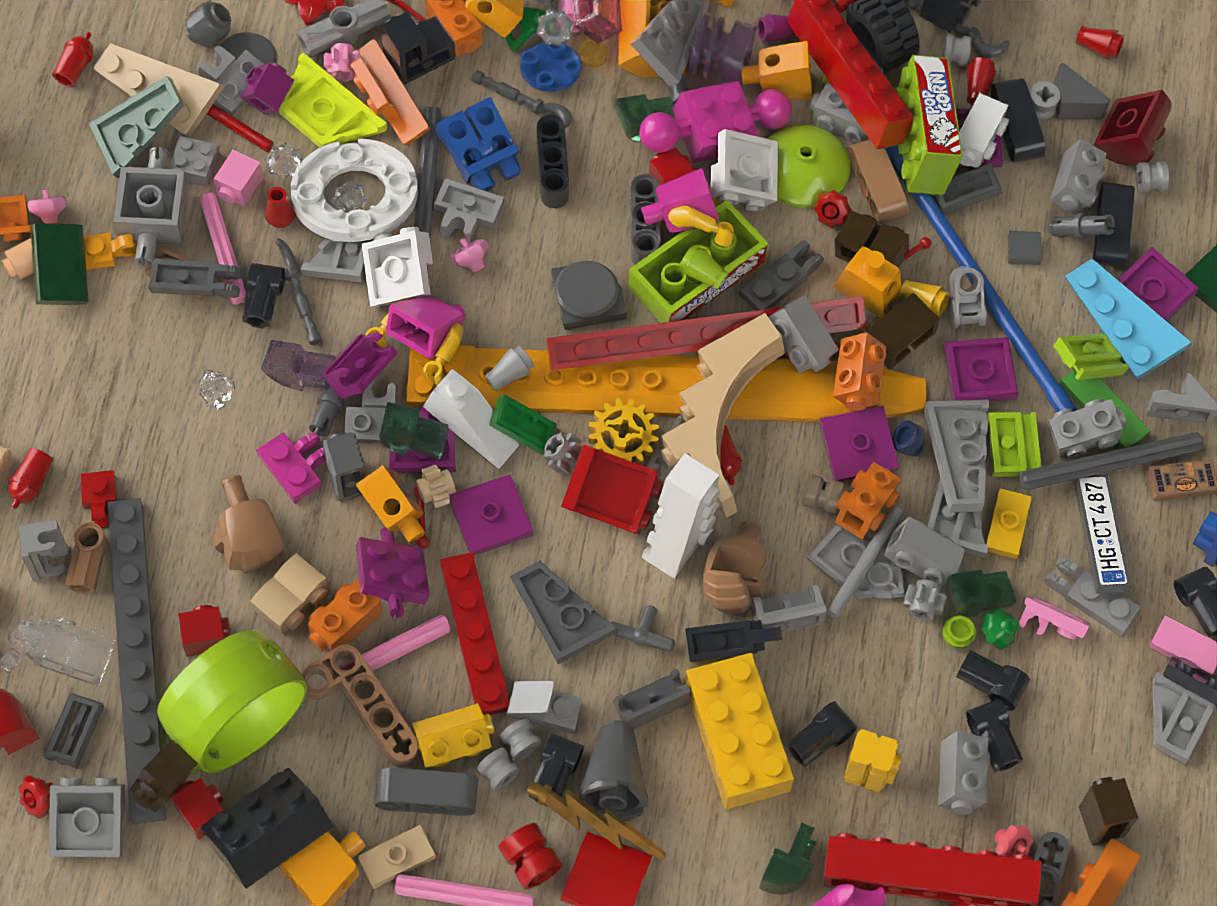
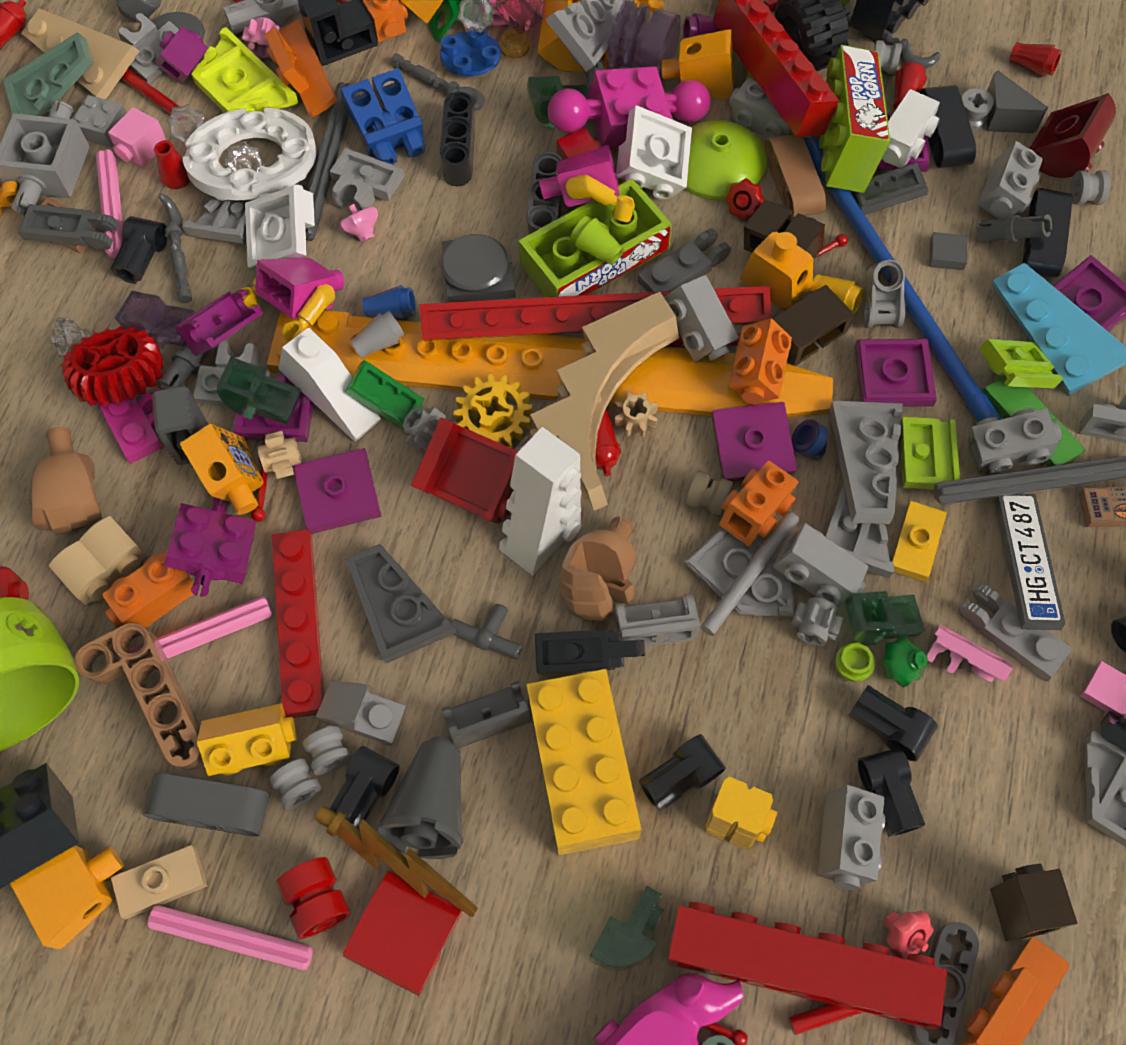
camera: 10 degrees right, 0 degrees up
none -> red gear [61,326,164,407]
none -> blue cone [362,285,416,319]
none -> tan gear [614,391,658,438]

